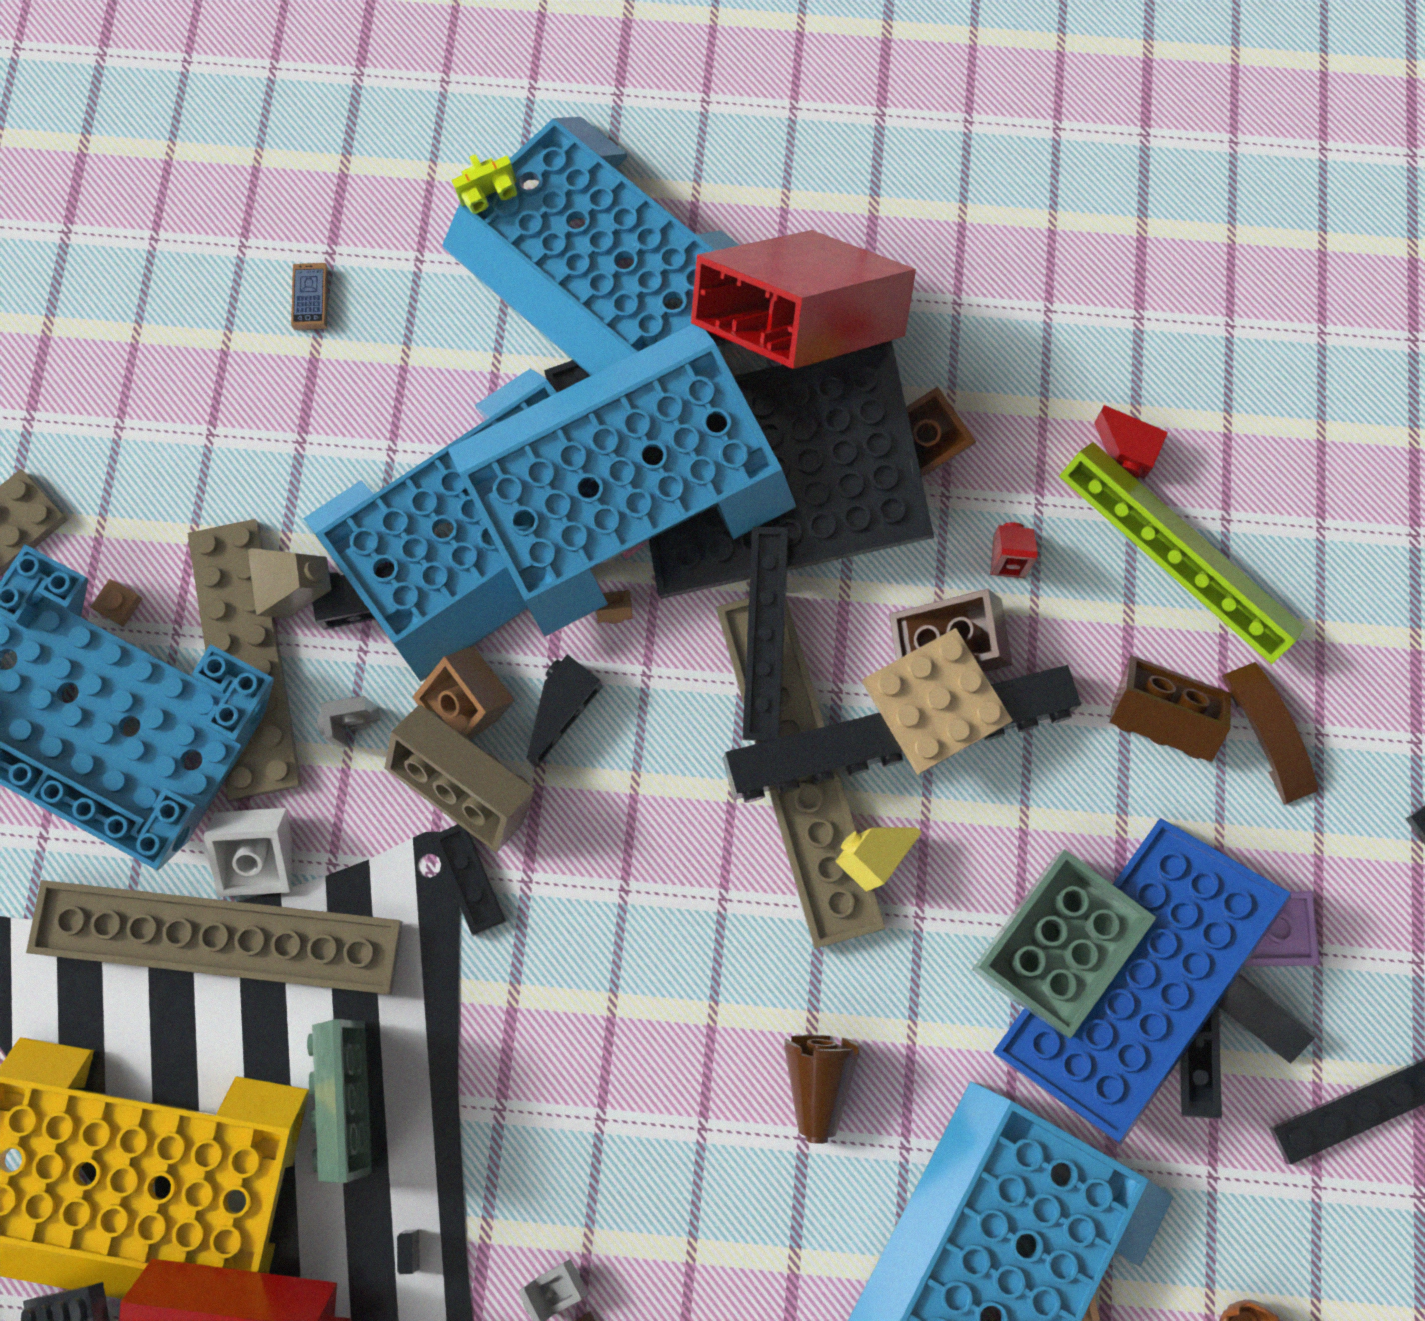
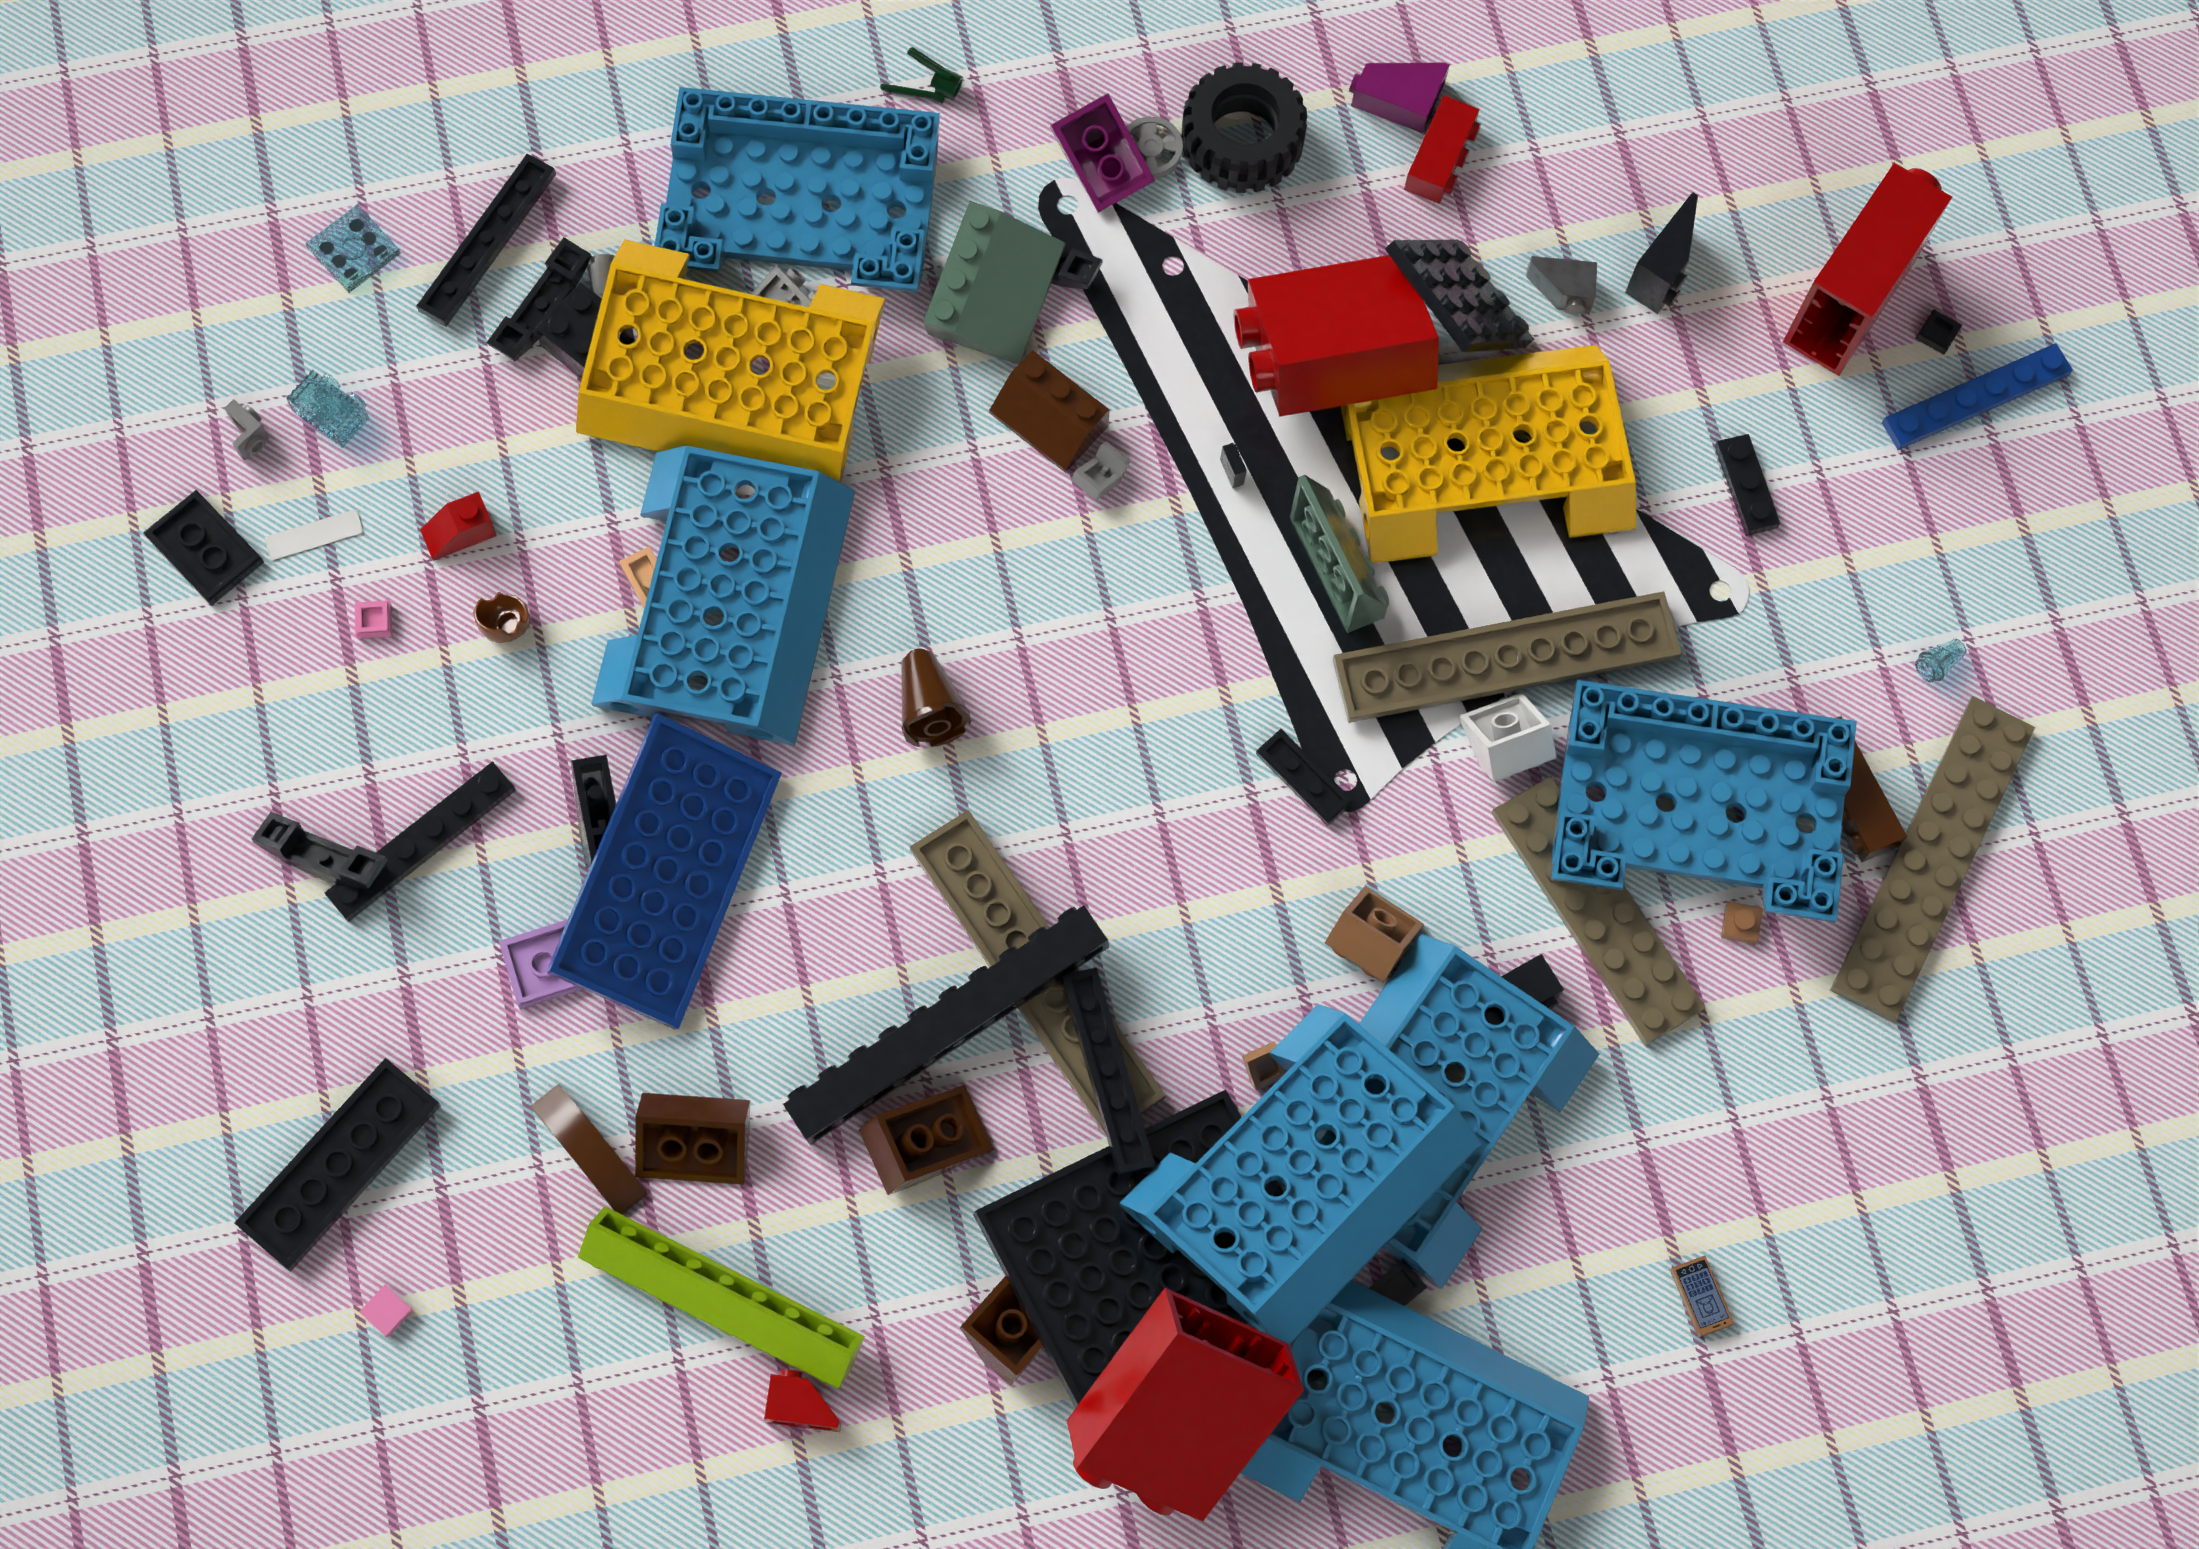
camera: 155 degrees right, 5 degrees down
dark tan slope [248,548,331,618] -> none
light grey bracket [317,696,380,748] -> none
dark tan brick [384,704,535,853] -> none
neon yellow hips [451,154,517,214] -> none
black slope [526,654,603,768] -> none
light yellow slope [835,827,922,892] -> none
tan plate [862,628,1013,775] -> none
sand green slope [972,849,1156,1039] -> none
red slope [990,522,1038,579] -> none
black tile [1219,973,1315,1064] -> none

